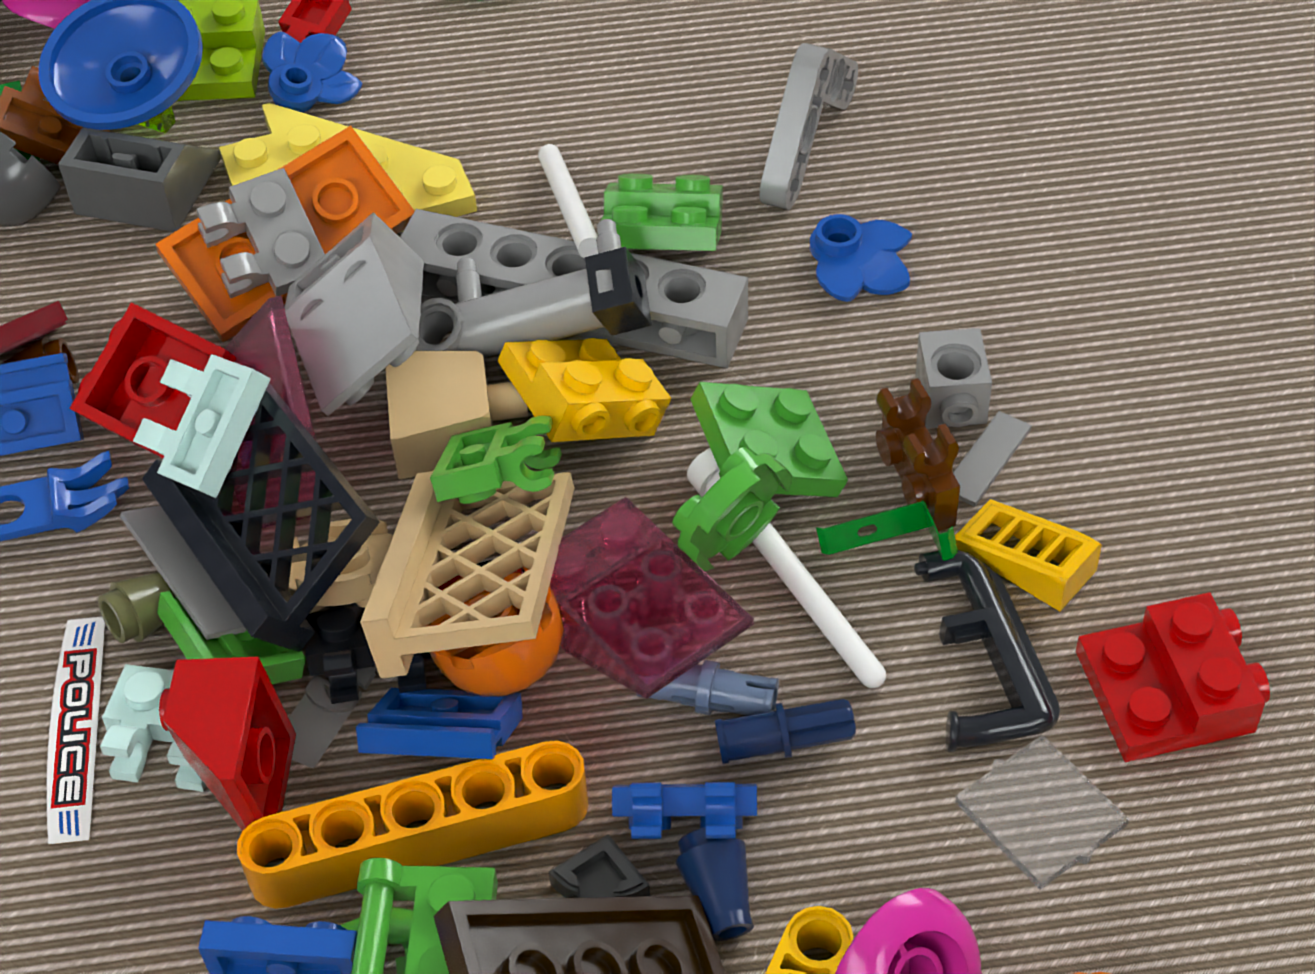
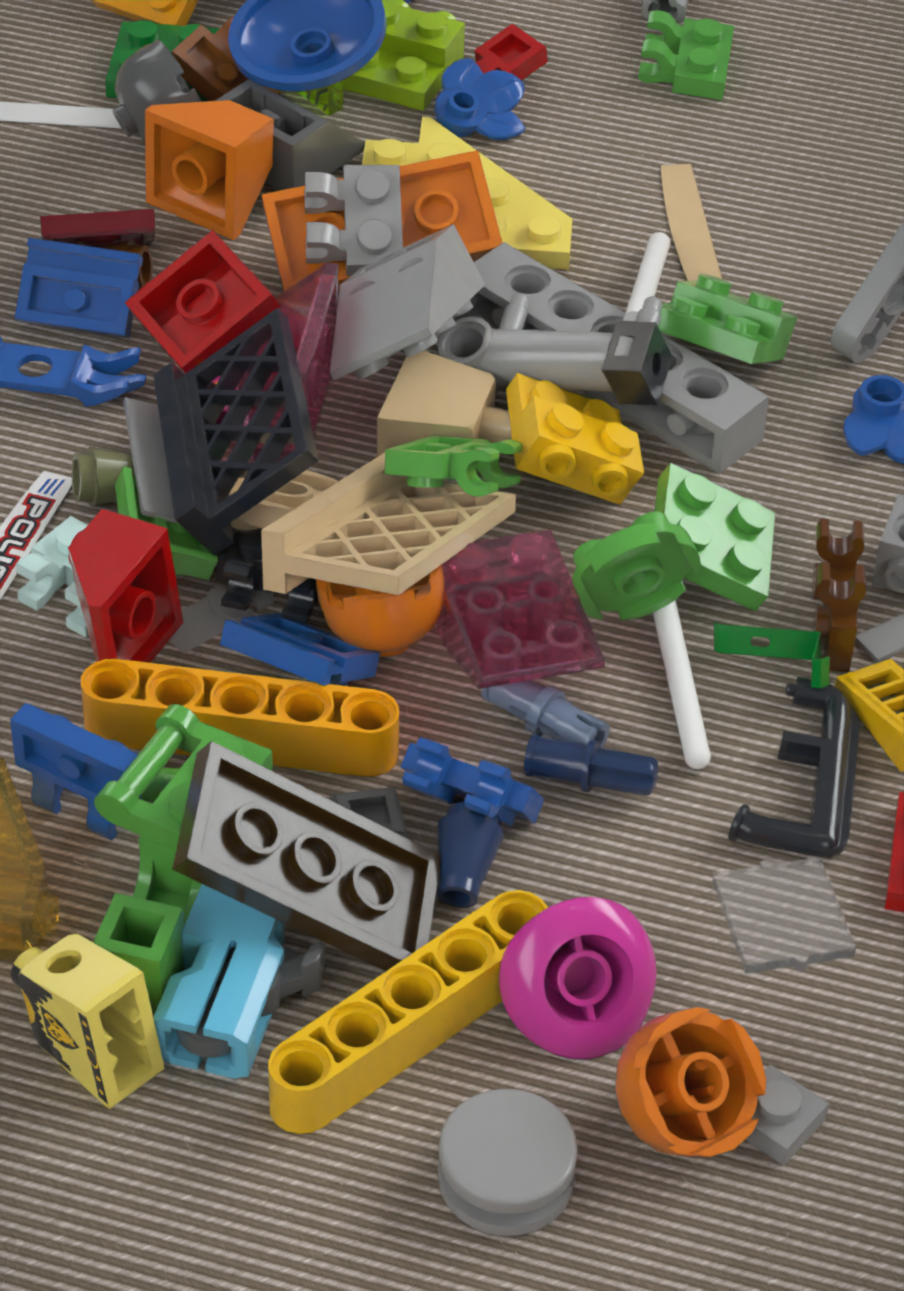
camera: 20 degrees right, 5 degrees down
light aqua plate [133,354,271,498] -> none
none -> orange slope [145,100,274,240]
none -> tan sticker [661,164,722,281]

